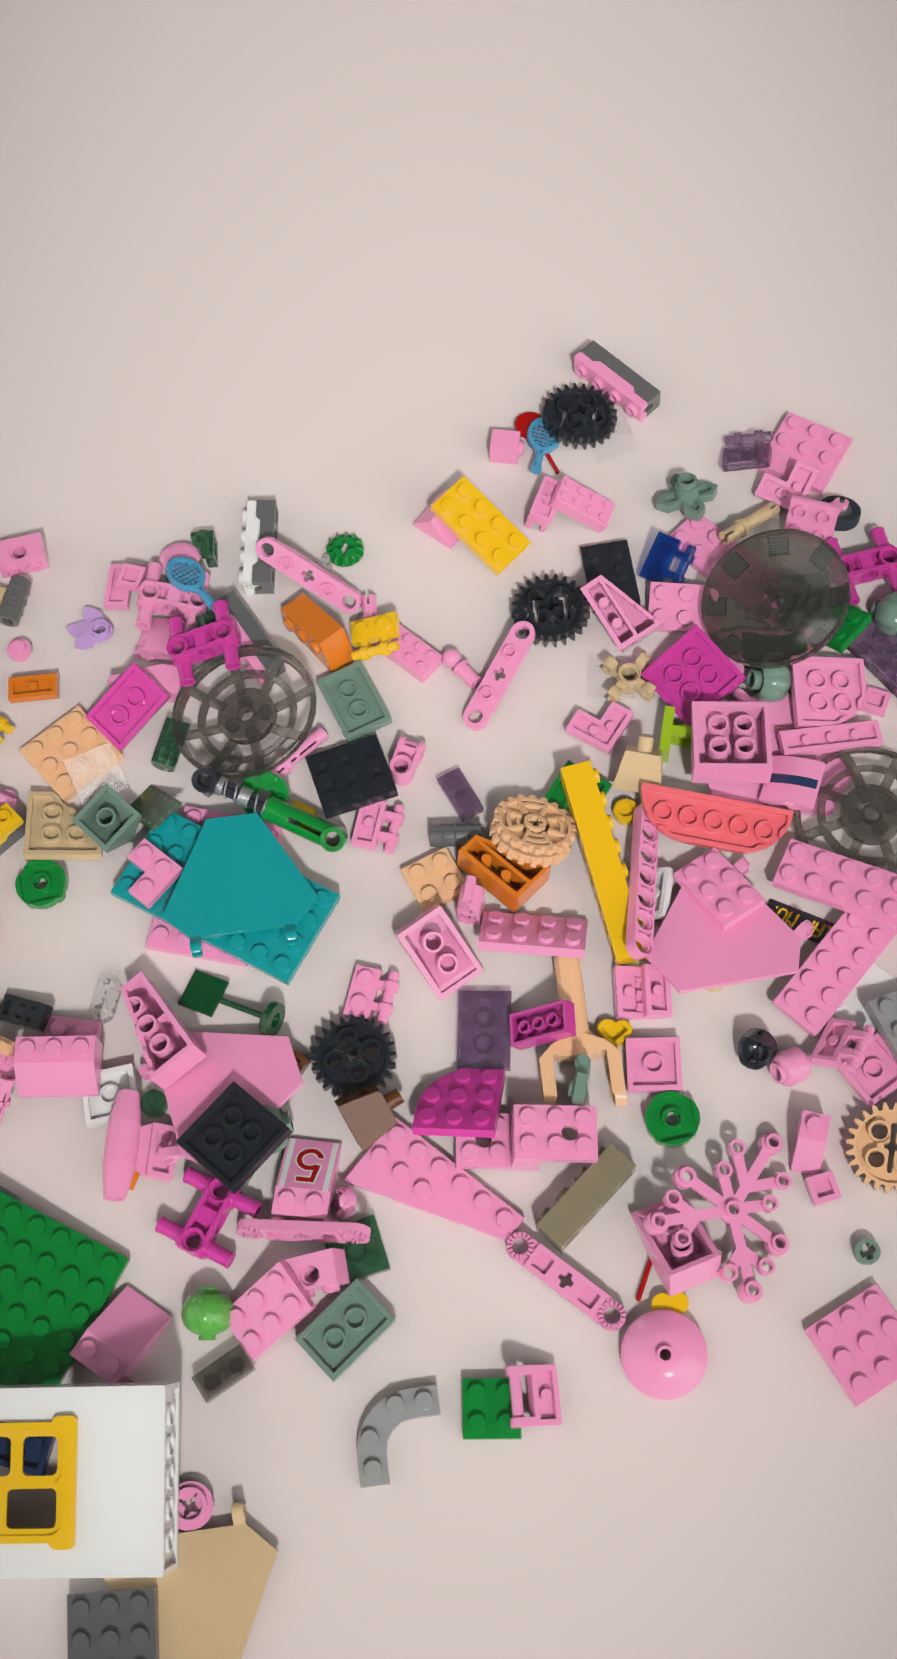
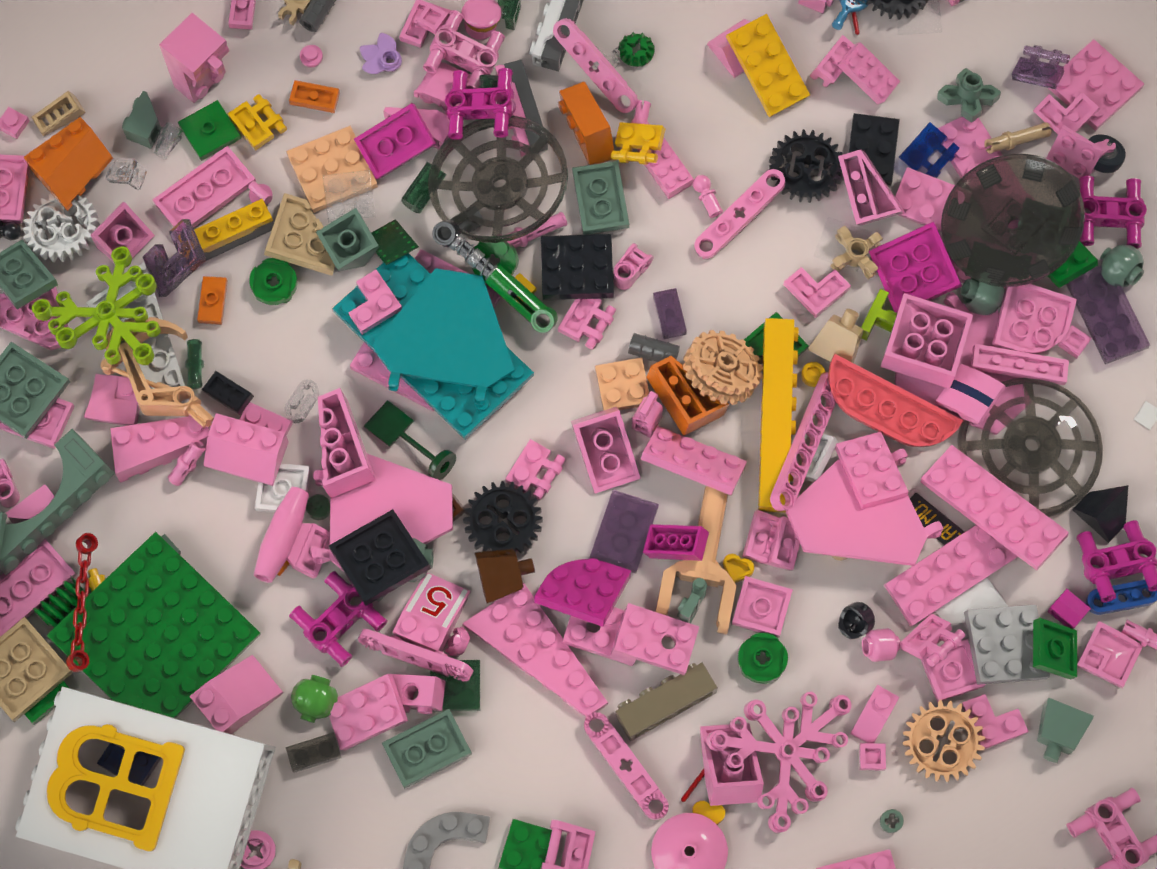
camera: 10 degrees right, 5 degrees up
dark azure piece [166,556,217,610] -> none

